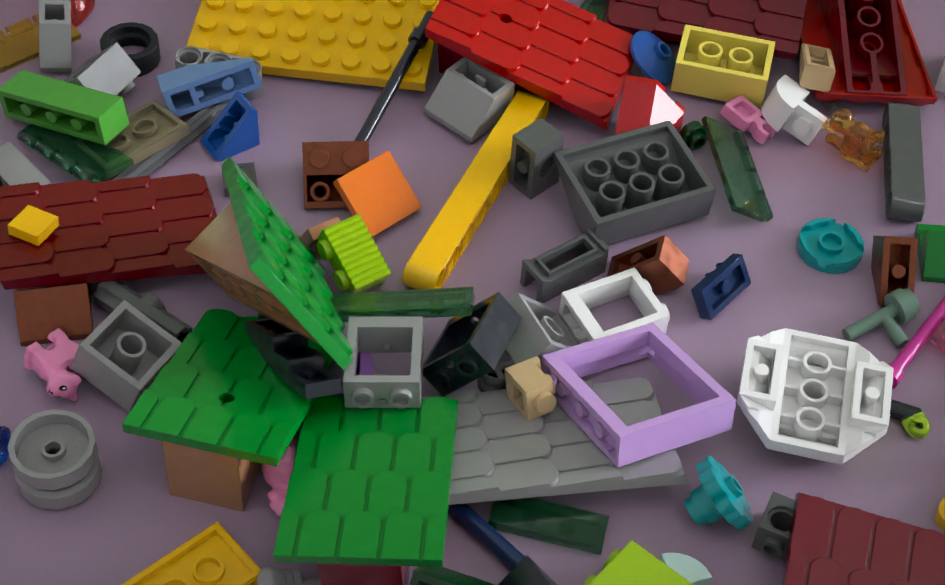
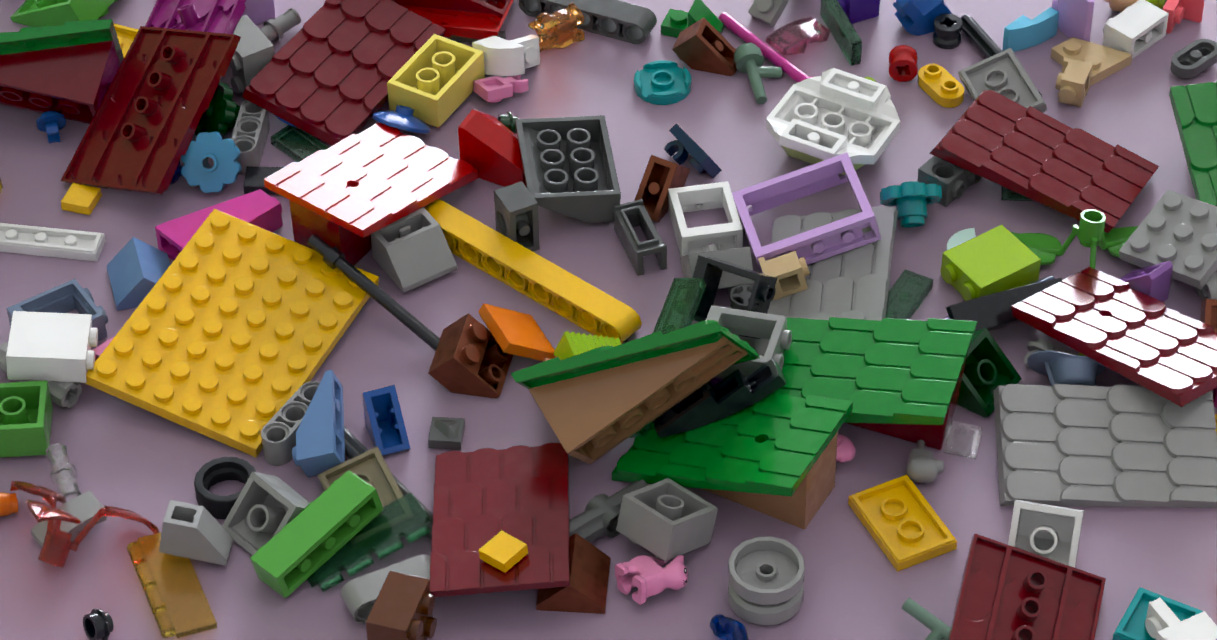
camera: 70 degrees left, 5 degrees down
clear green windscreen [701,116,773,222] -> none
tan slope [799,43,836,92] -> none

